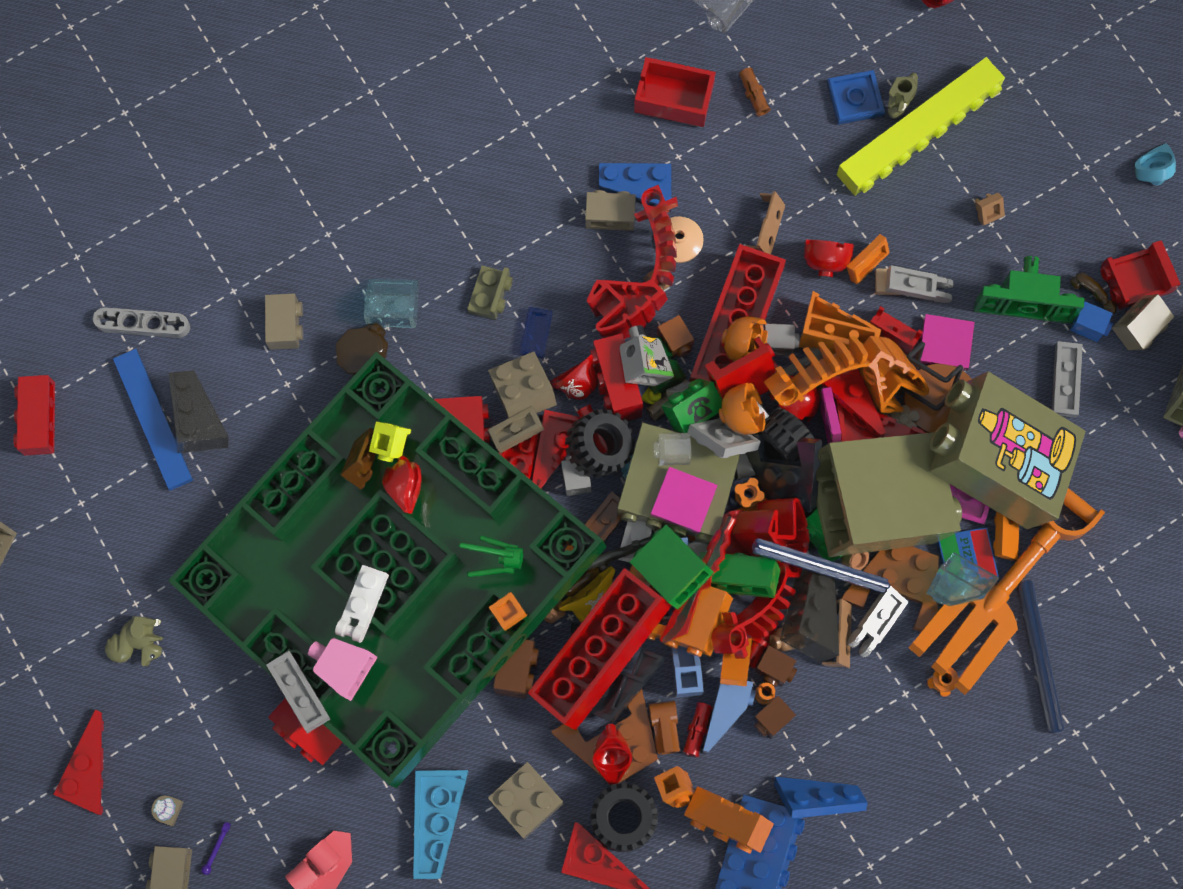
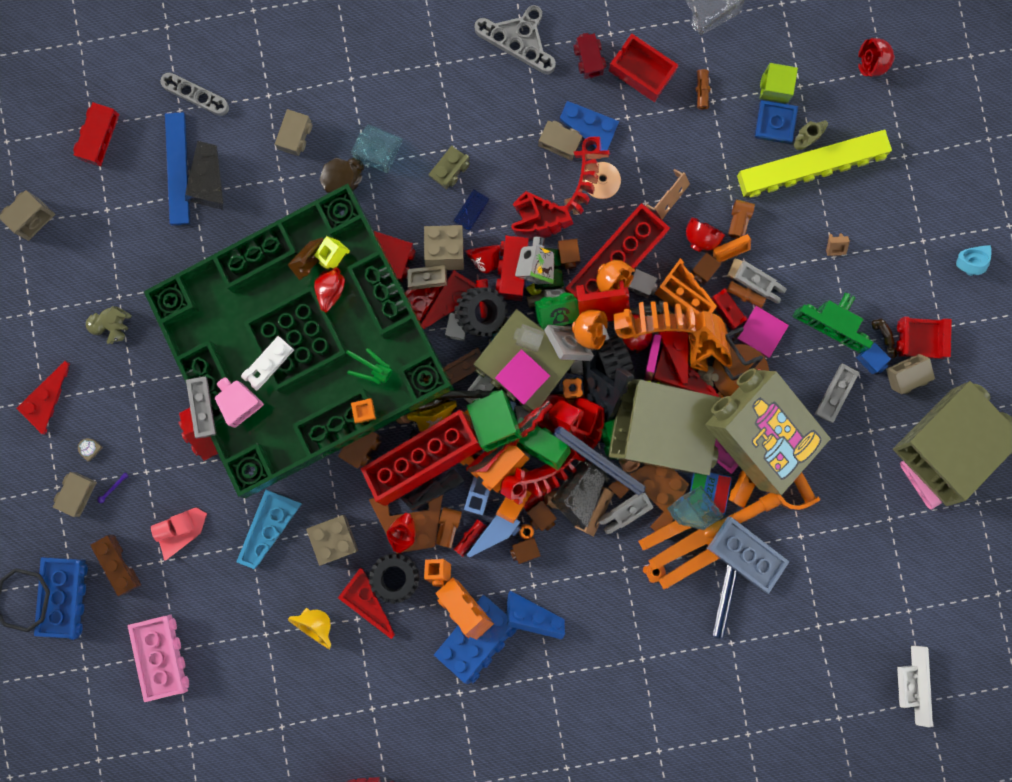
camera: 20 degrees right, 10 degrees up
none -> light grey beam [475,5,556,74]
none -> dark red brick [573,33,606,79]
none -> reddish brown brick [690,252,721,285]
none -> sand blue plate [707,517,789,594]
none -> dark orange pin [727,281,766,308]
none -> dark orange piece [728,199,755,239]
none -> lime head [760,63,798,104]

